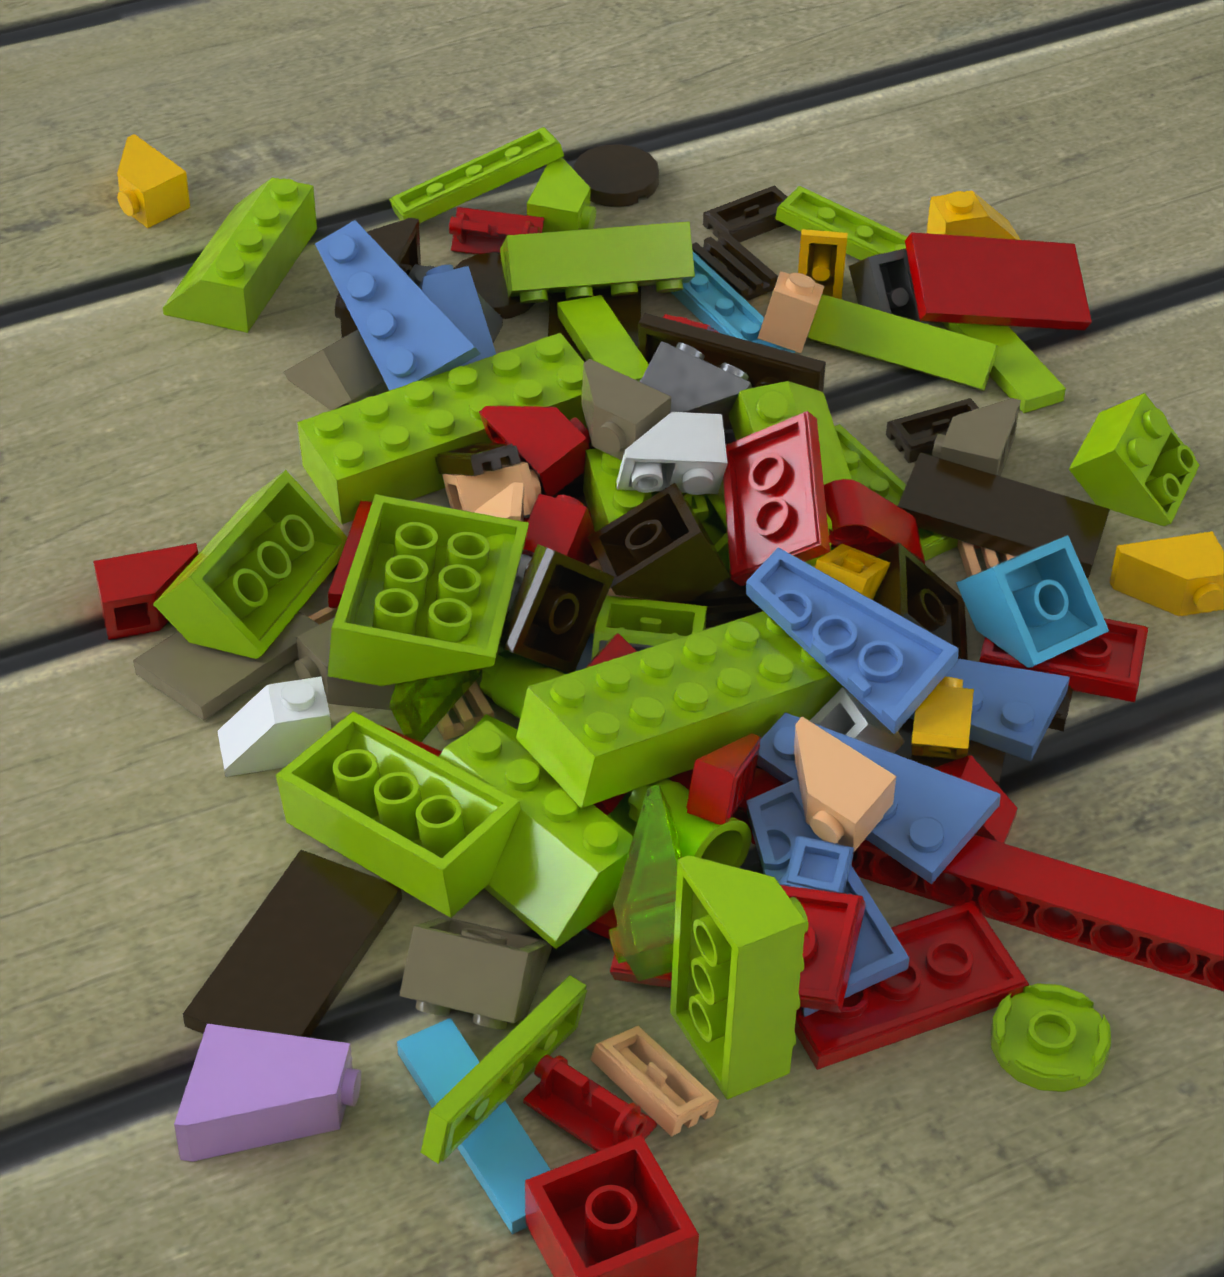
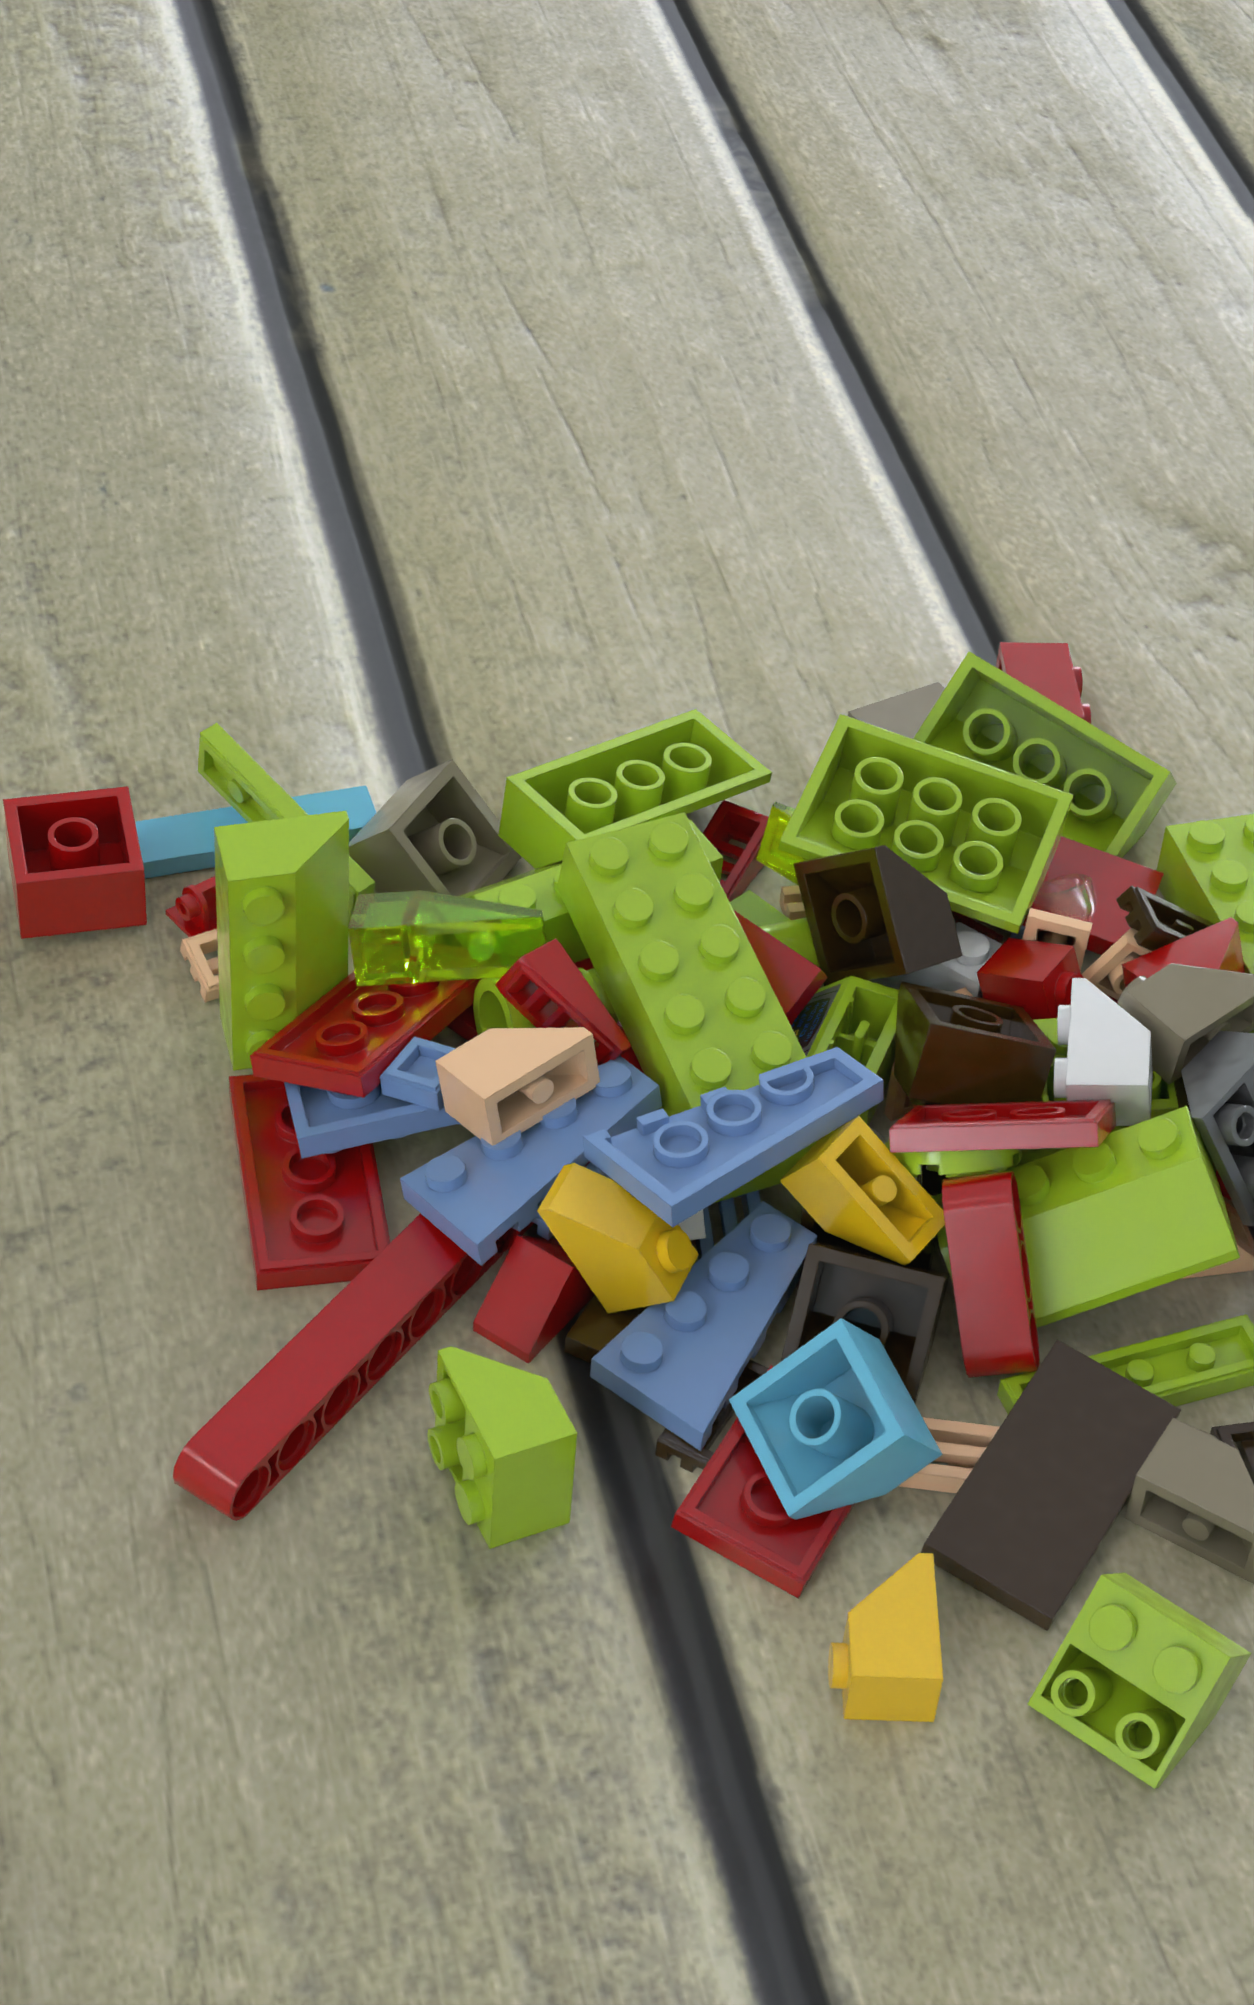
camera: 100 degrees right, 0 degrees up
lavender slope [174,1024,361,1162] -> none
dark brown tile [183,849,402,1037] -> none
white slope [218,676,331,777] -> none
lime tile [990,983,1111,1092] -> none
none -> lime slope [427,1346,577,1549]

